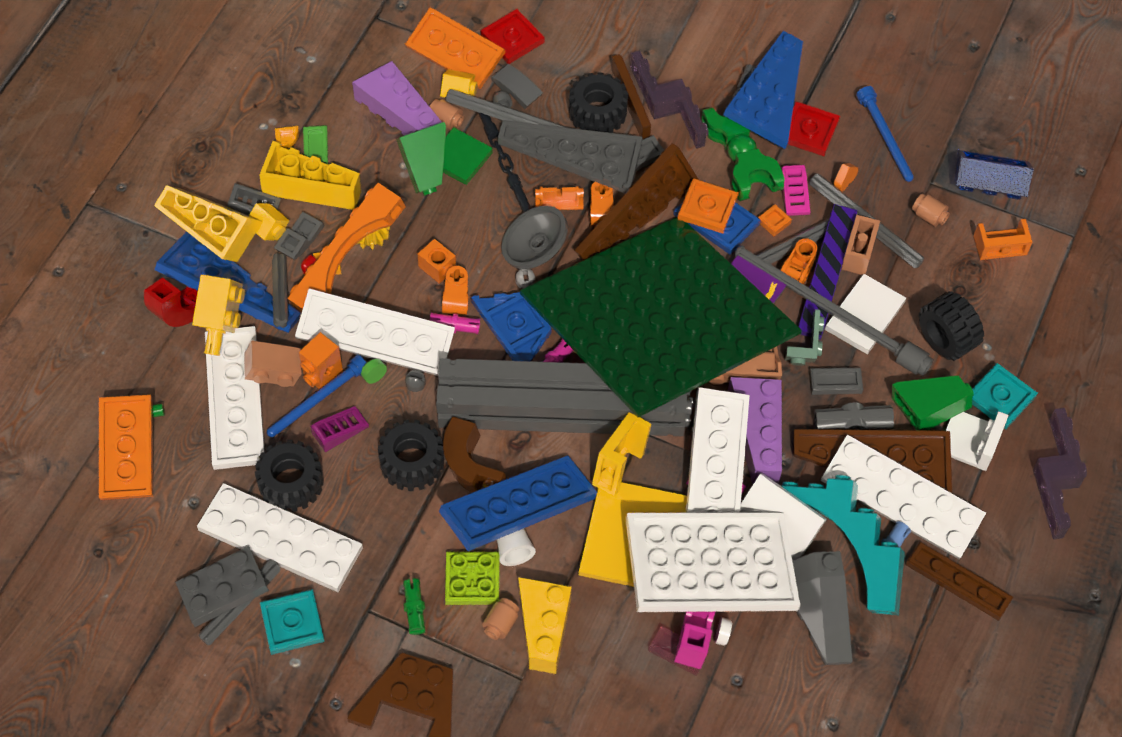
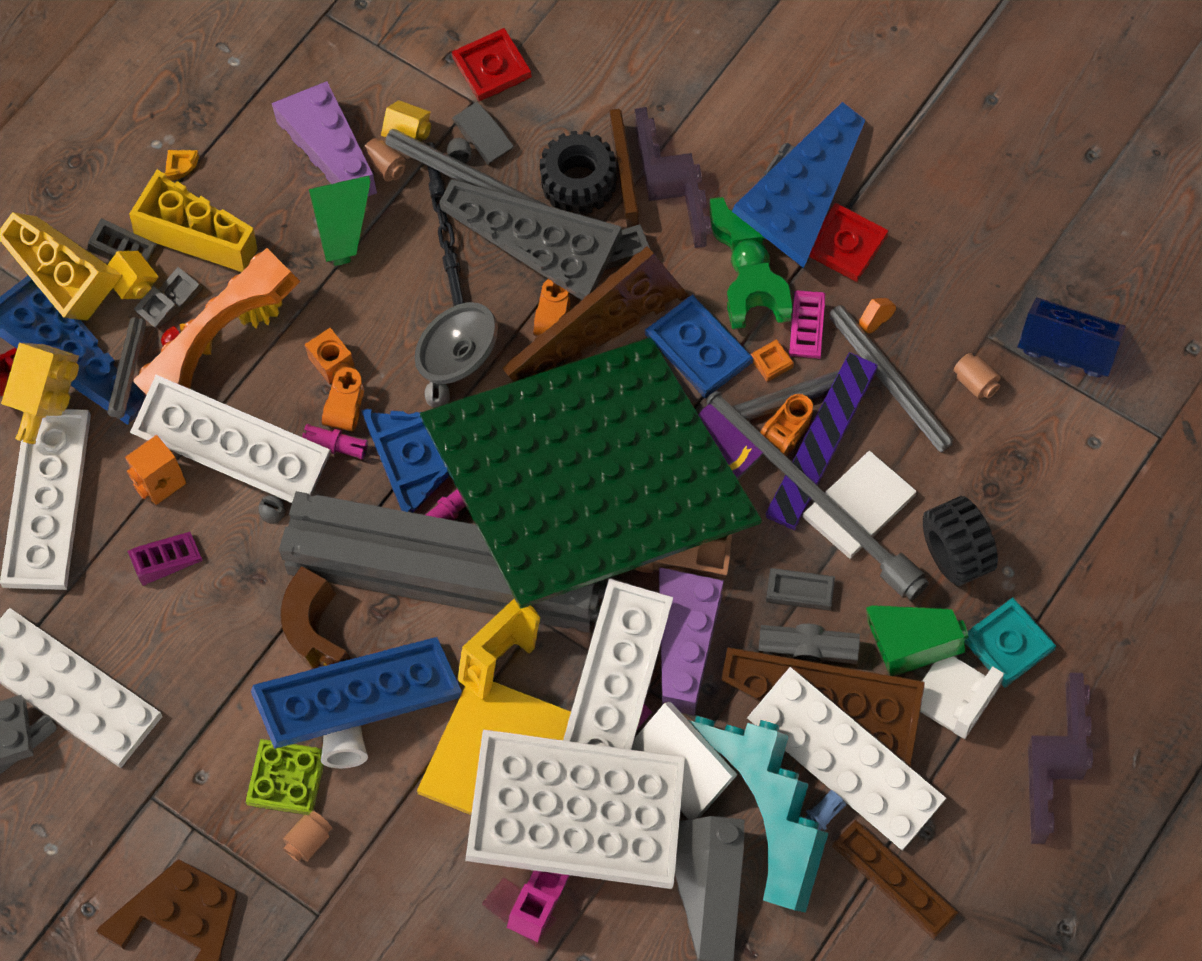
camera: 15 degrees right, 5 degrees up
nougat brick [244,341,301,387] -> none
black tyre [255,440,324,512] -> none
teal plate [260,589,325,655] -> none
blue piece [266,354,366,437] -> none
bright green tile [303,125,329,165] -> none
bright green tile [361,359,387,384] -> none
black tyre [378,419,444,491] -> none
green pin [403,578,425,635] -> none
orange tile [405,7,505,89] -> none
green tile [443,127,493,185] -> none
yellow wedge [518,577,572,674] -> none
orange hinge [535,186,584,210] -> none
orange tile [677,178,738,234] -> none
white tile [715,617,732,646] -> none
sand green bracket [784,309,824,366] -> none
nougat brick [841,215,880,275] -> none
blue piece [856,86,914,182] -> none
orange panel [973,219,1032,260] -> none

